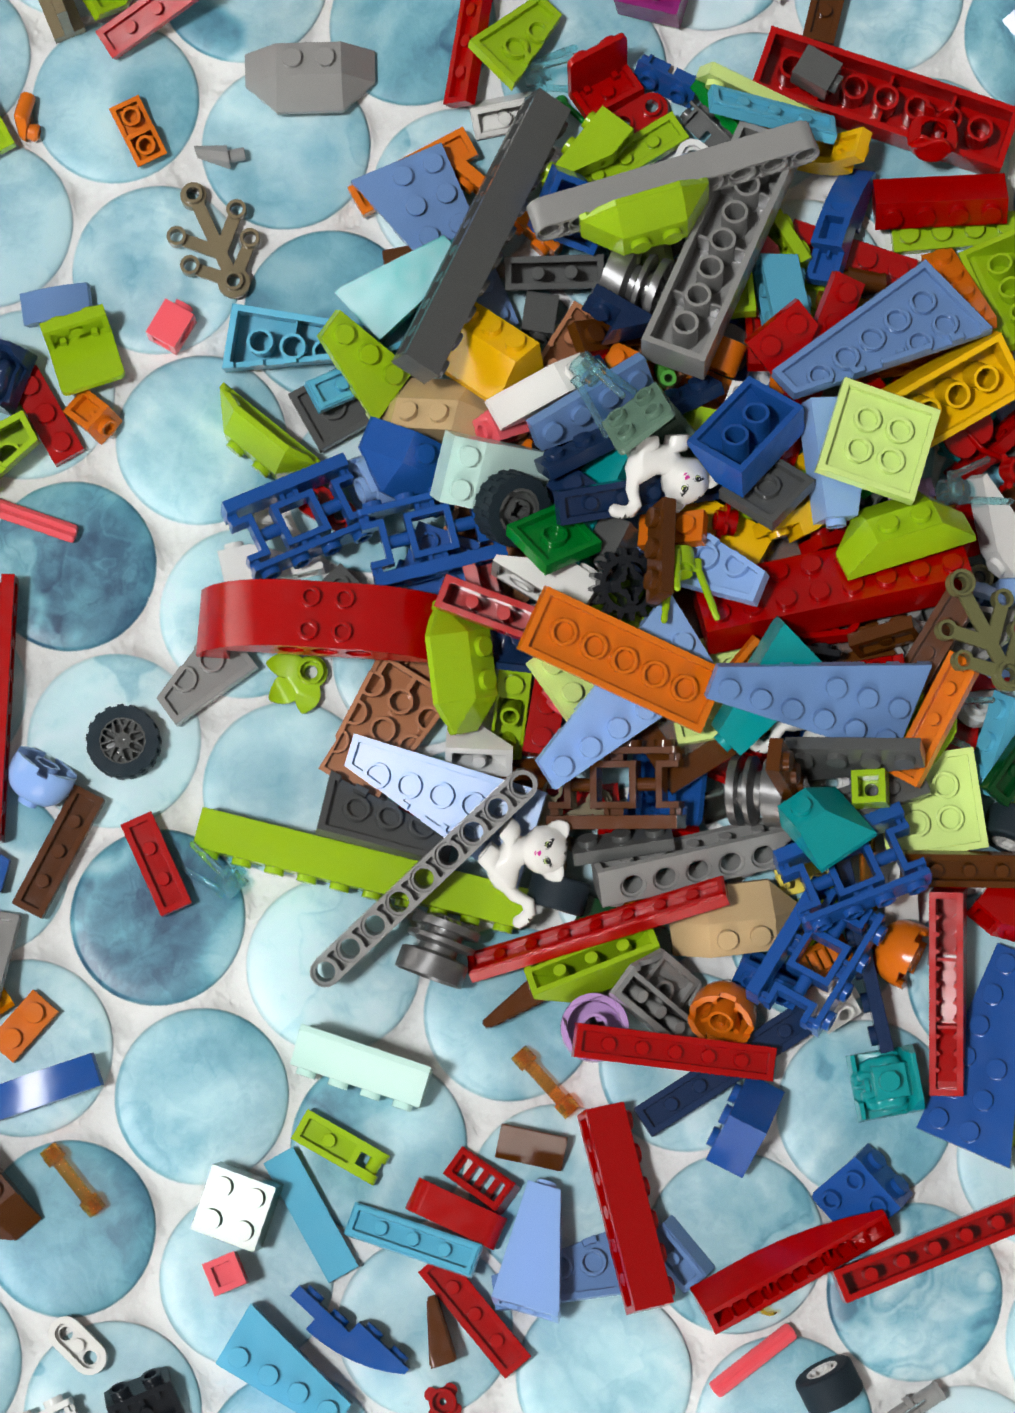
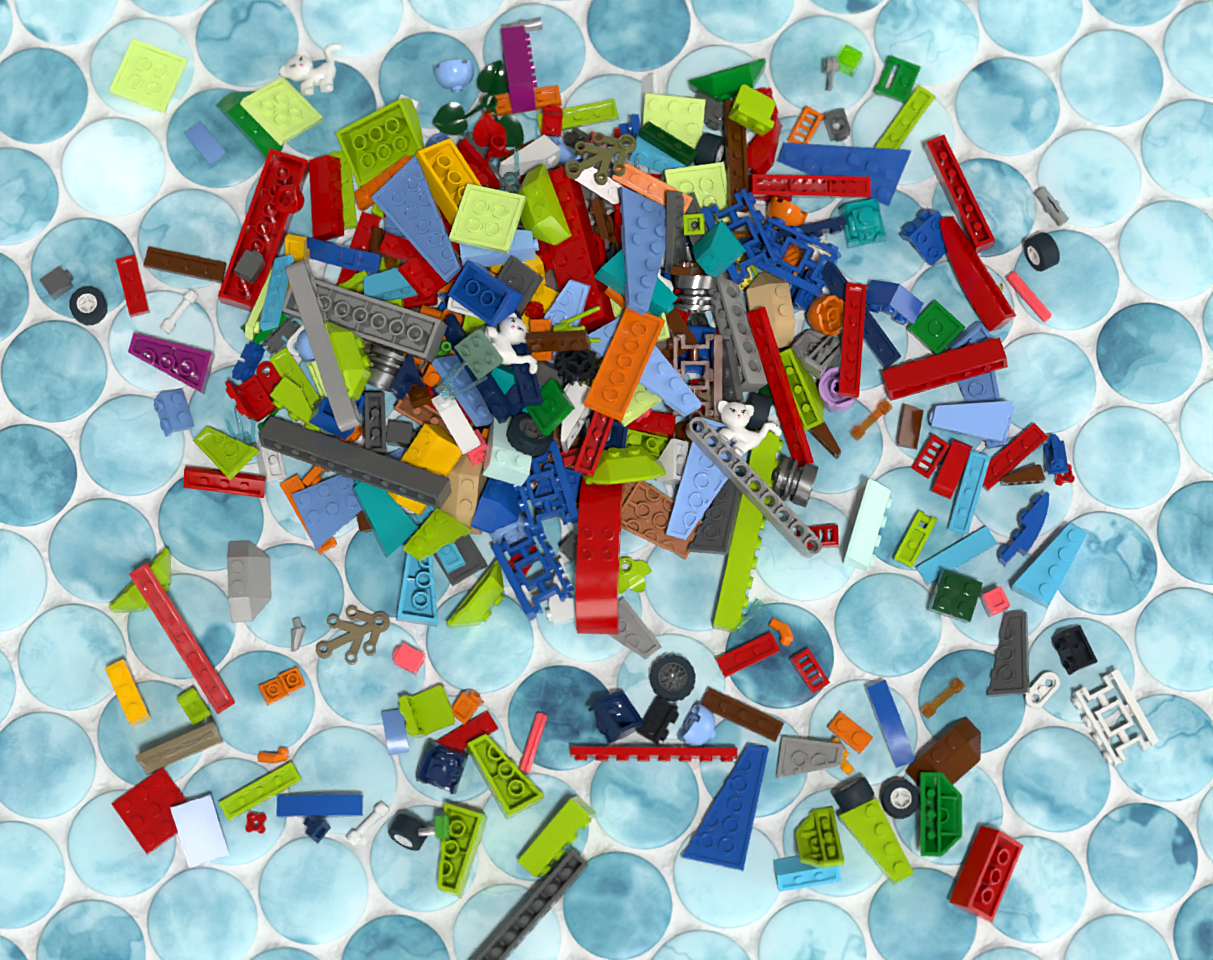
camera: 90 degrees left, 5 degrees down
none -> dark blue brick [588,690,645,744]
none -> black bracket [636,697,680,745]
none -> orange arm [769,618,794,646]
none -> red slope [789,648,830,694]
none -> red slope [796,525,839,548]
none -> green plate [908,300,965,355]
none -> dark grey wing [987,612,1030,697]
none -> blue hinge [1044,434,1069,475]

